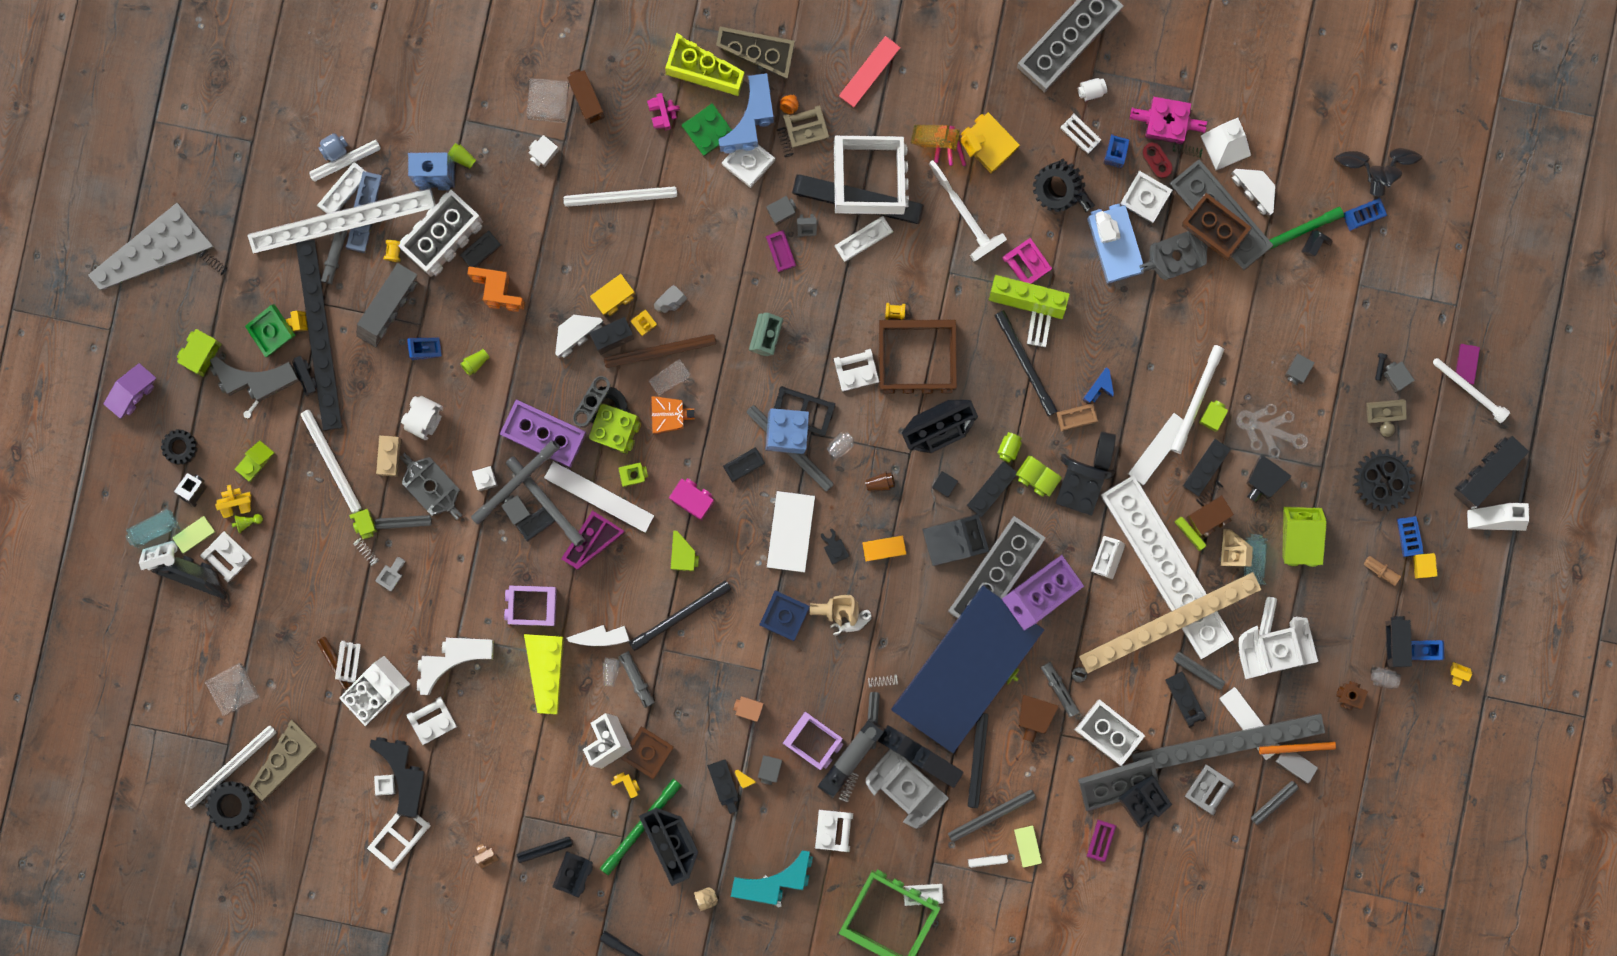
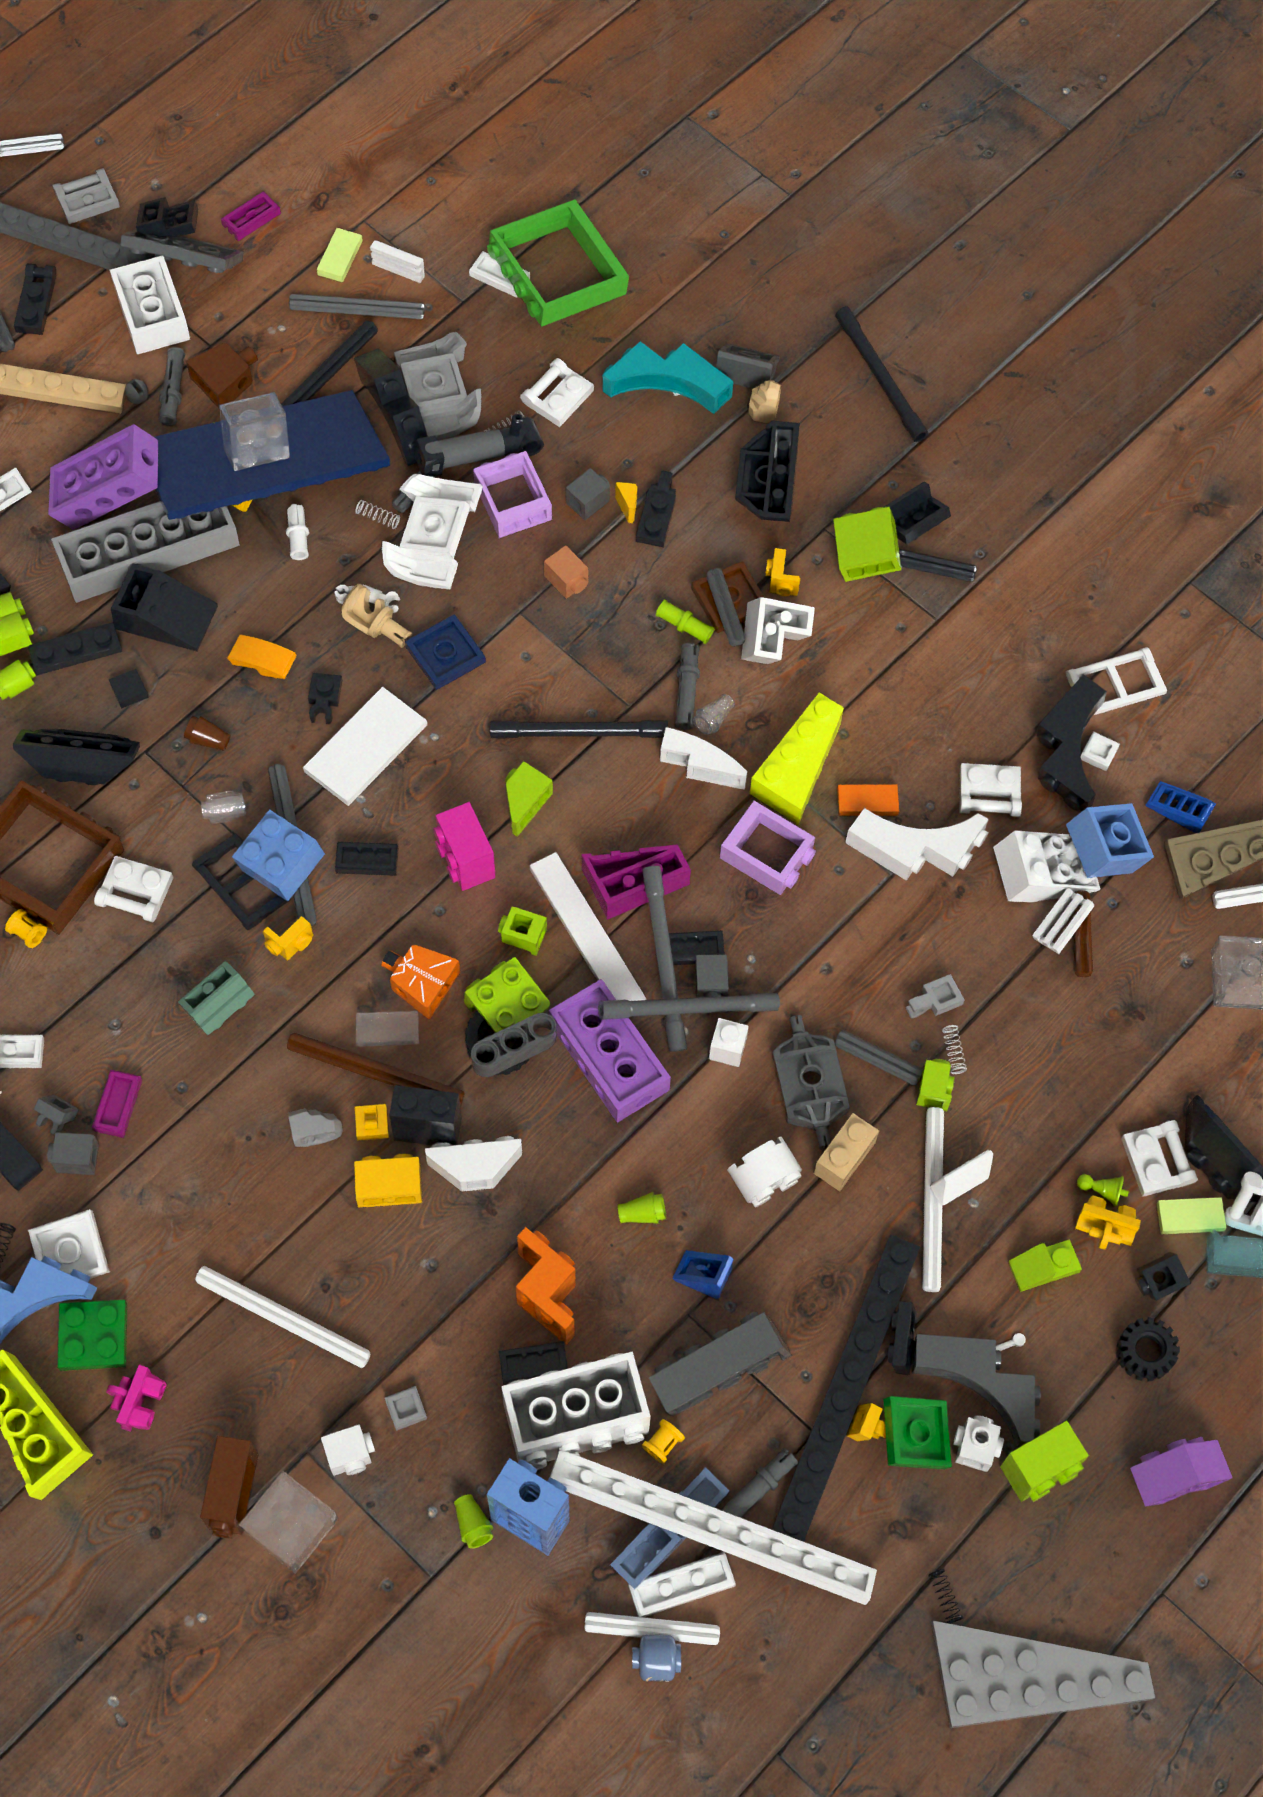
camera: 150 degrees left, 20 degrees down
medium nougat tile [474,844,499,869] -> none
green piece [600,778,682,876] -> none
none -> clear brick [219,392,290,471]
none -> yellow bracket [263,916,313,961]
none -> white axle [286,504,309,560]
none -> white piece [382,474,483,590]
none -> light grey tile [385,1386,427,1431]
none -> lime pin [656,599,715,644]
none -> dark grey axle [707,568,745,647]
none -> dark grey slope [716,343,780,389]
none -> lime brick [833,507,902,582]
none -> orange tile [837,784,899,816]
none -> white slope [930,1150,993,1205]
none -> white brick [953,1416,1004,1472]
none -> medium blue brick [1066,803,1154,878]
none -> blue slope [1146,781,1216,833]

